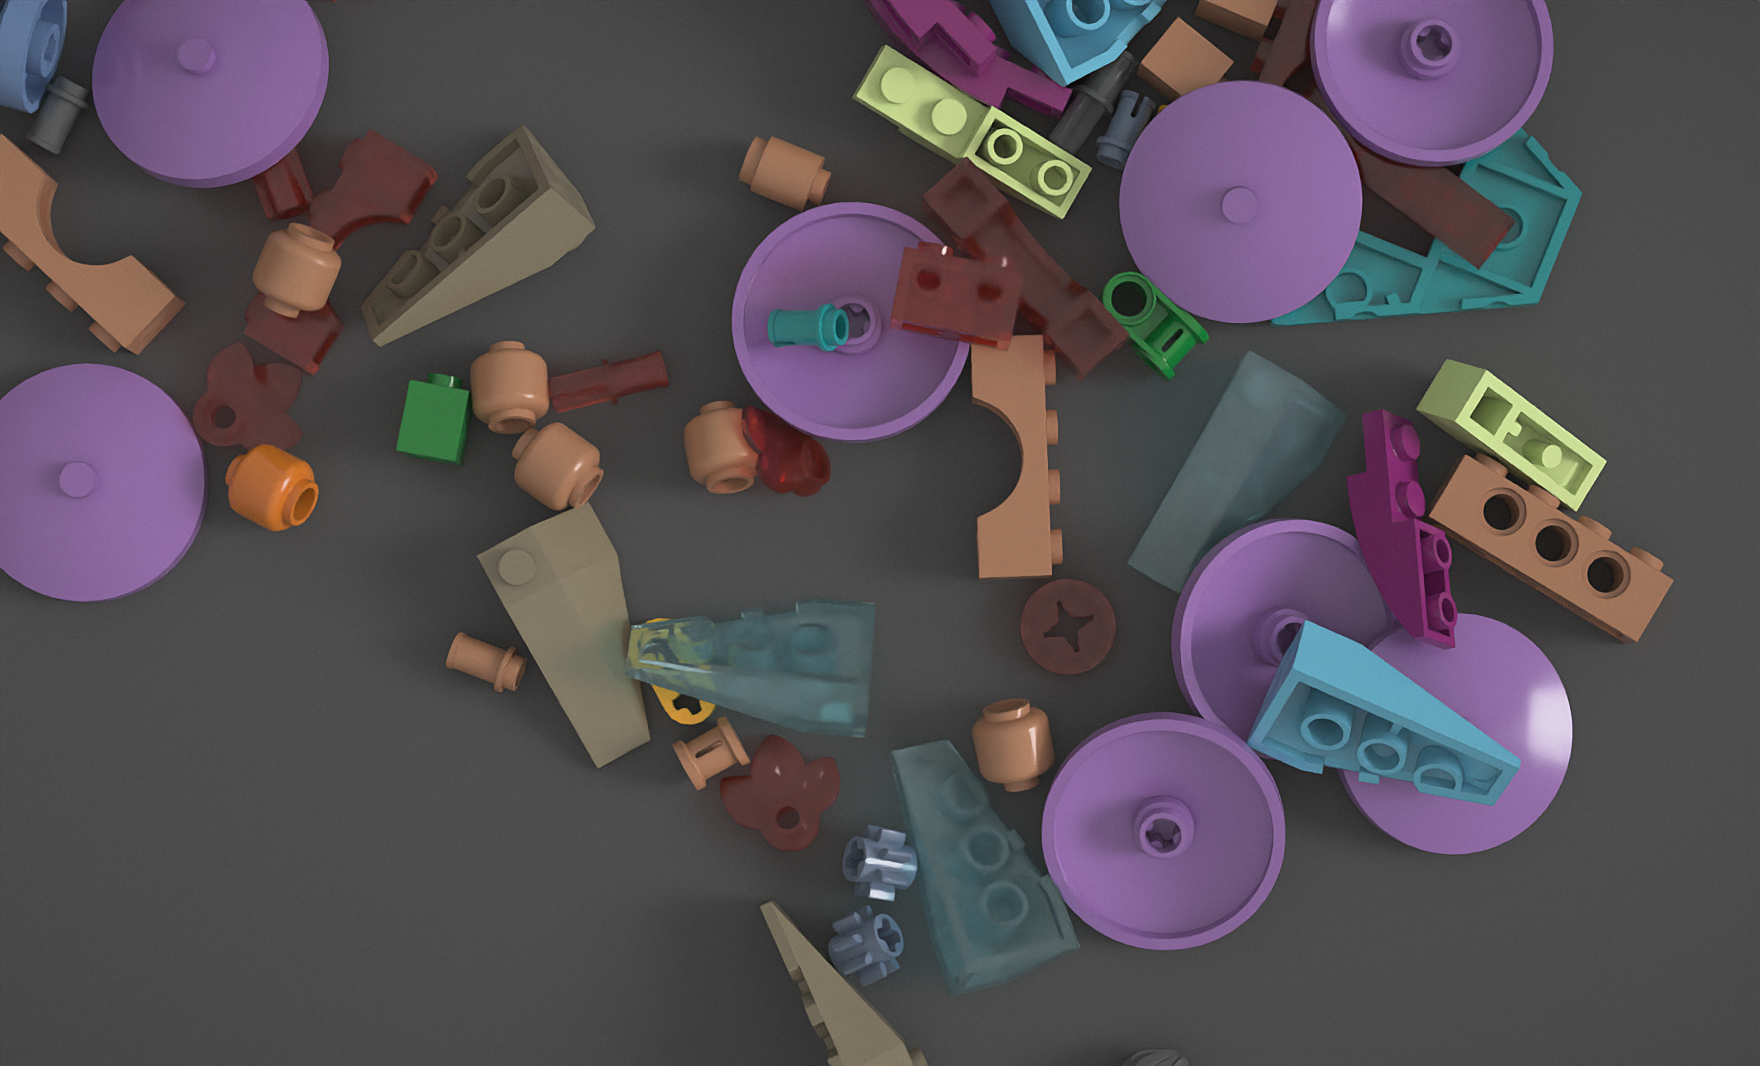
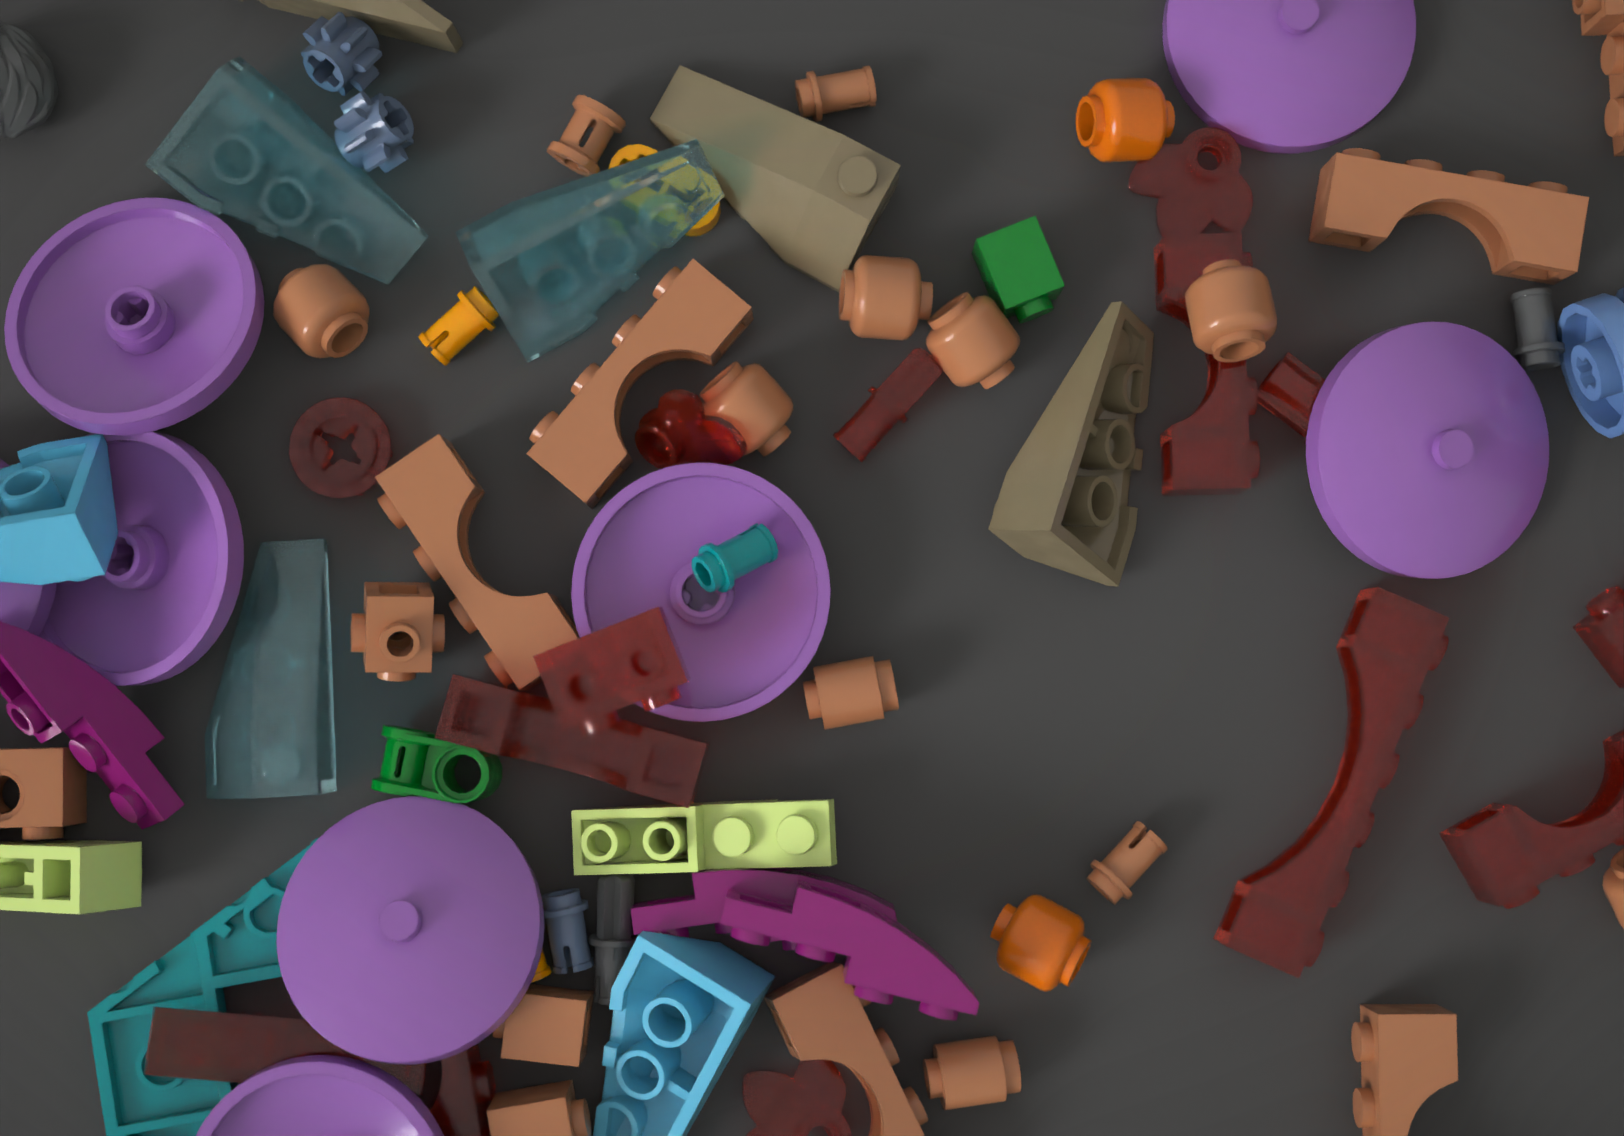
camera: 145 degrees right, 0 degrees up
clear red plate [720,735,840,852] -> none
none -> nougat brick [351,582,445,682]
none -> light orange pin [418,286,501,366]
none -> nougat arch [526,259,754,509]

